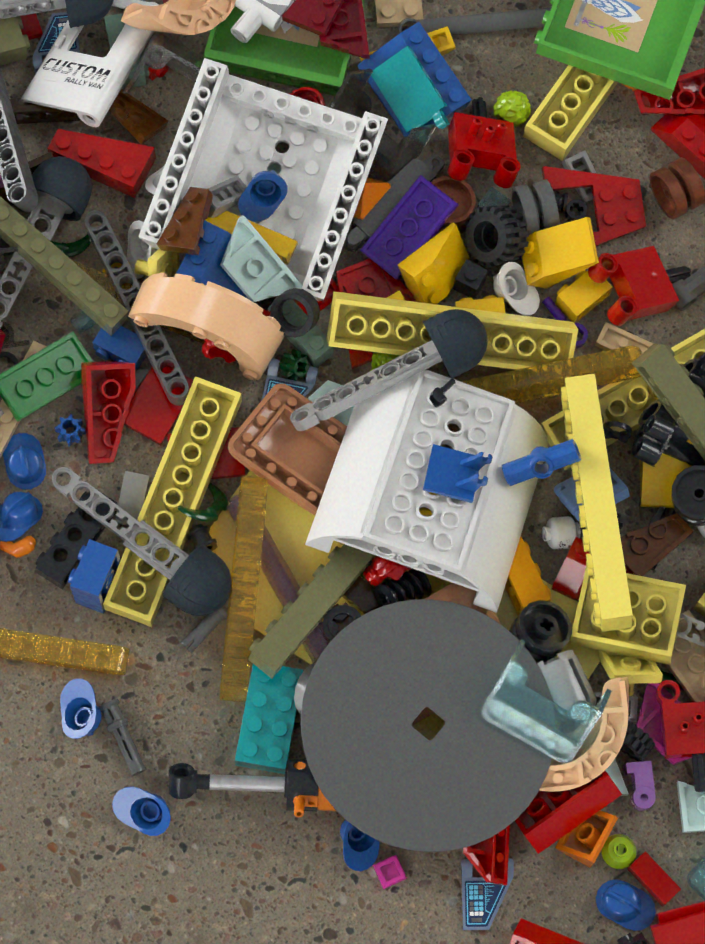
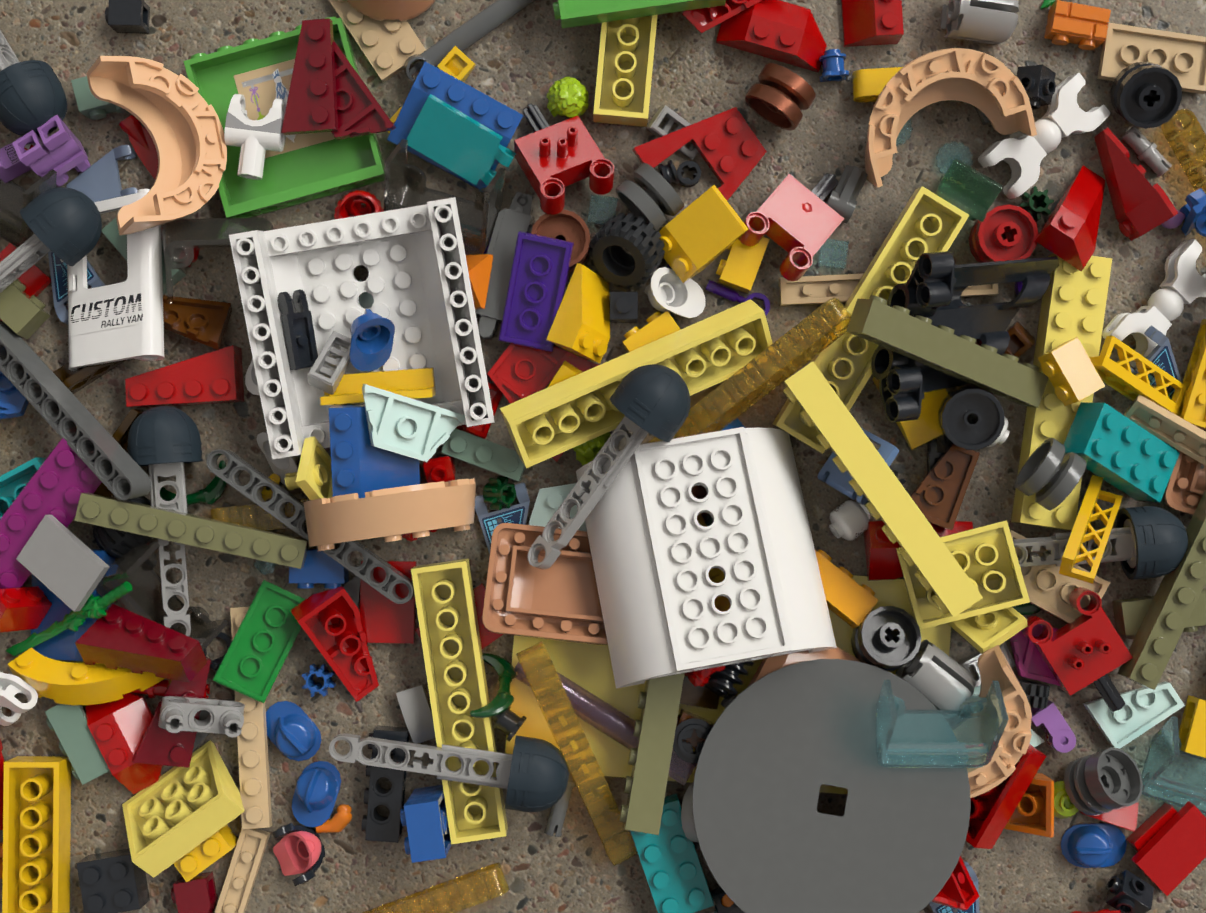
camera: 20 degrees left, 15 degrees up
reddish brown wing [156,187,213,256] -> none
black tyre [270,288,320,338] -> none
blue plate [423,444,493,503] -> none
black hand [429,379,456,408] -> none
blue piece [502,439,581,486] -> none
black piece [603,421,632,443] -> none
none -> black hinge [278,289,318,370]
none -> clear light blue tile [817,239,849,270]
none -> dark grey wheel [1064,748,1143,816]

